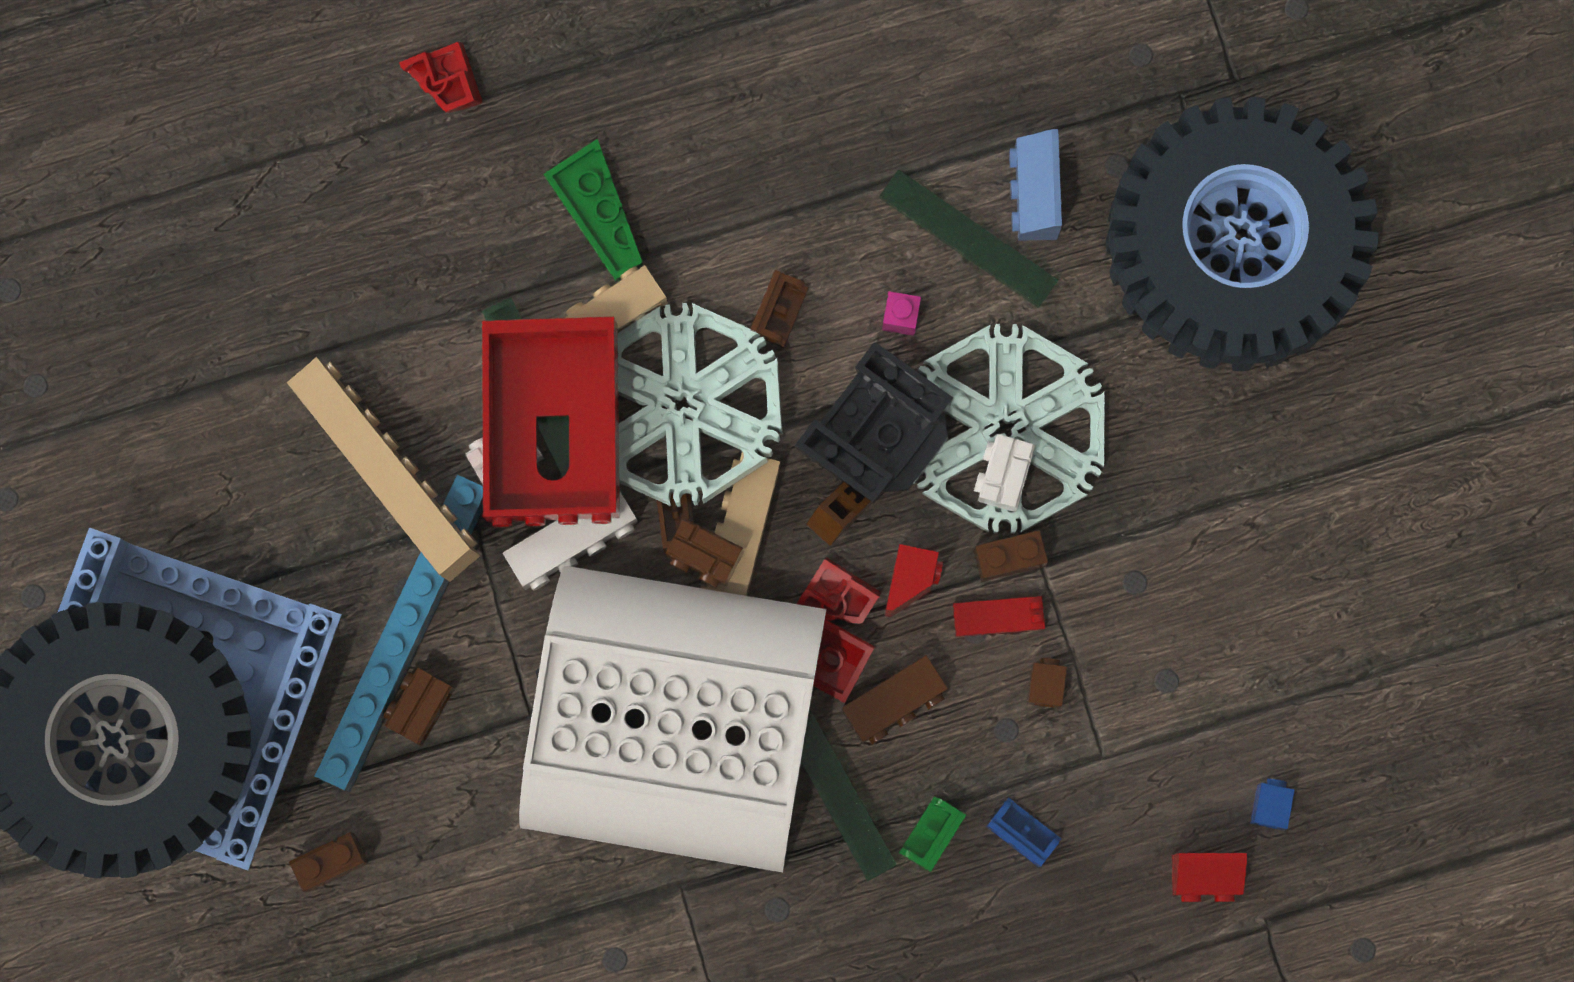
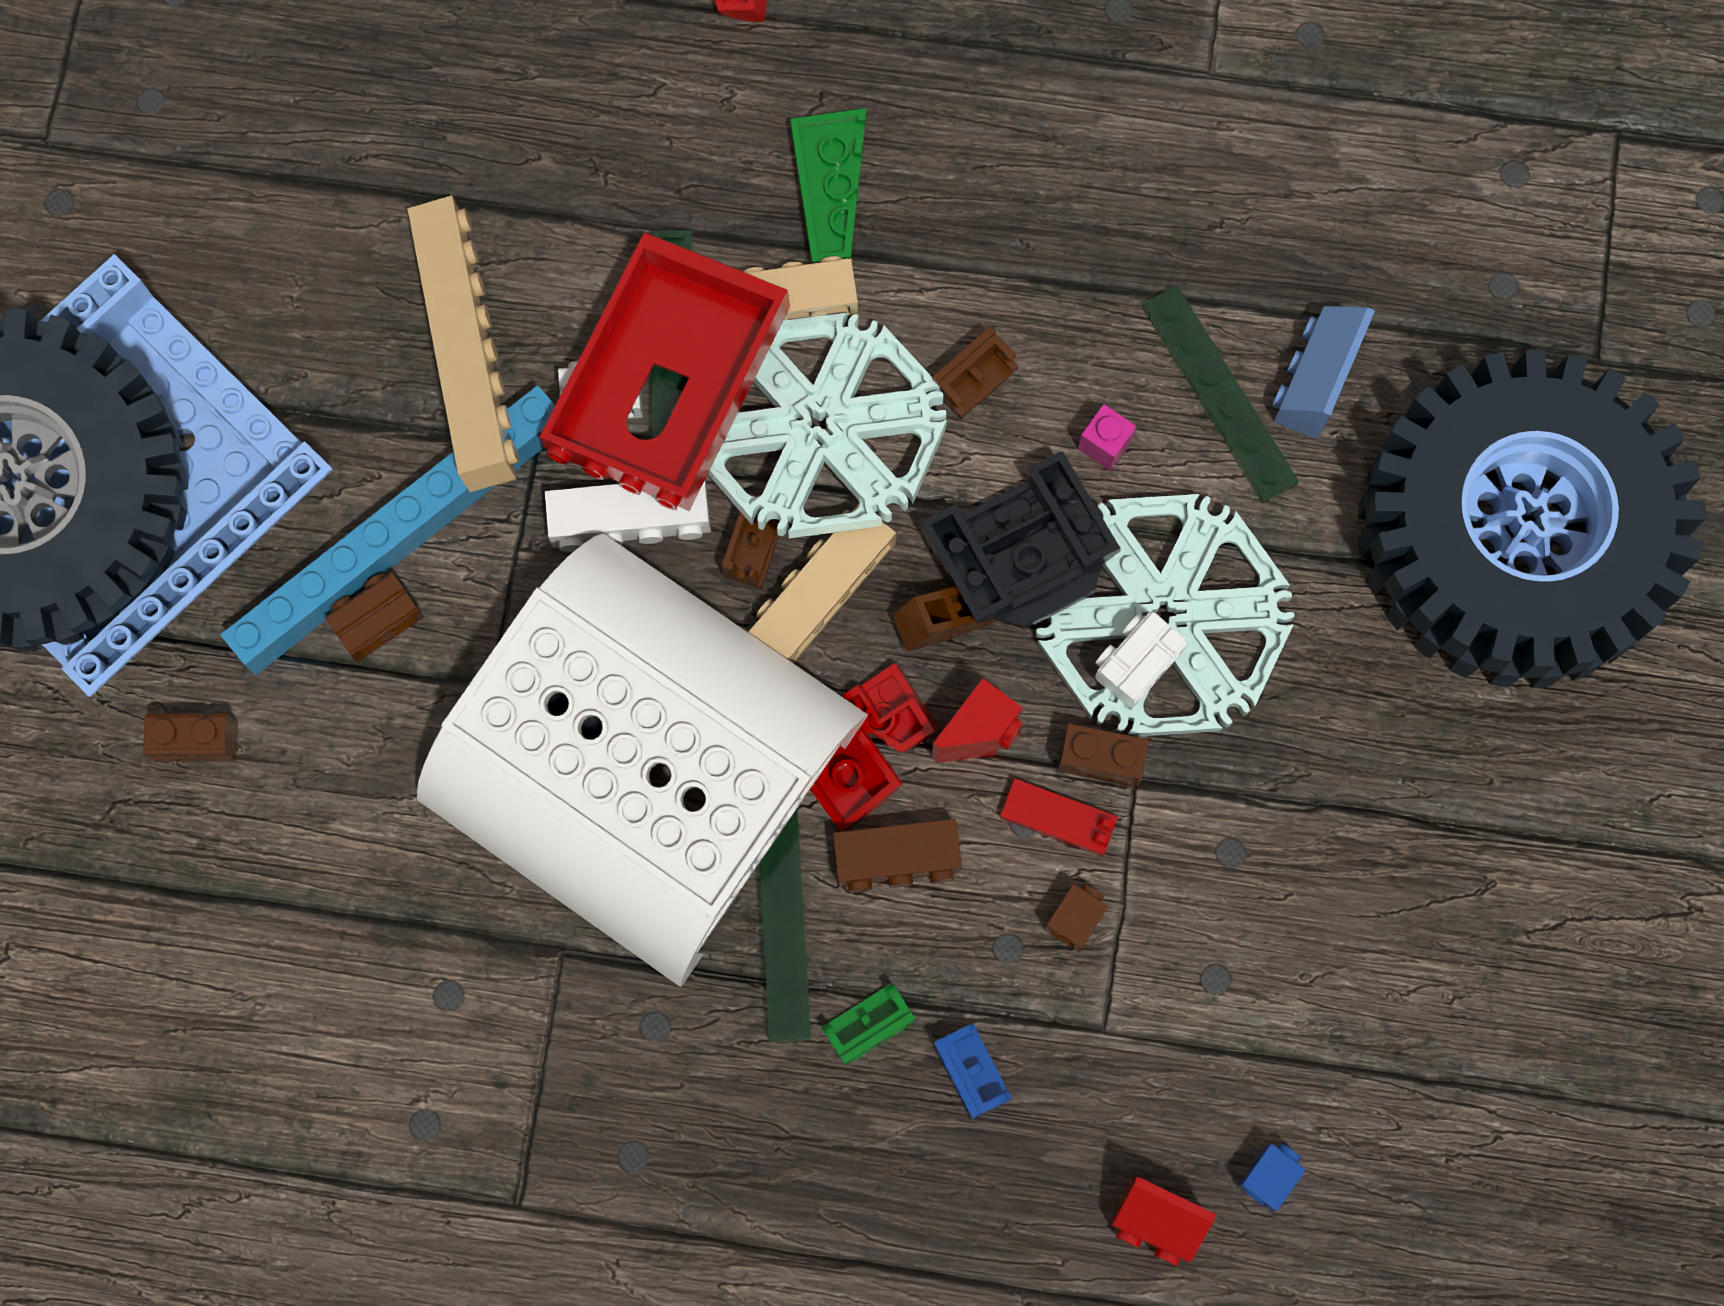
camera: 25 degrees right, 5 degrees down
reddish brown brick [666,518,744,588] -> none

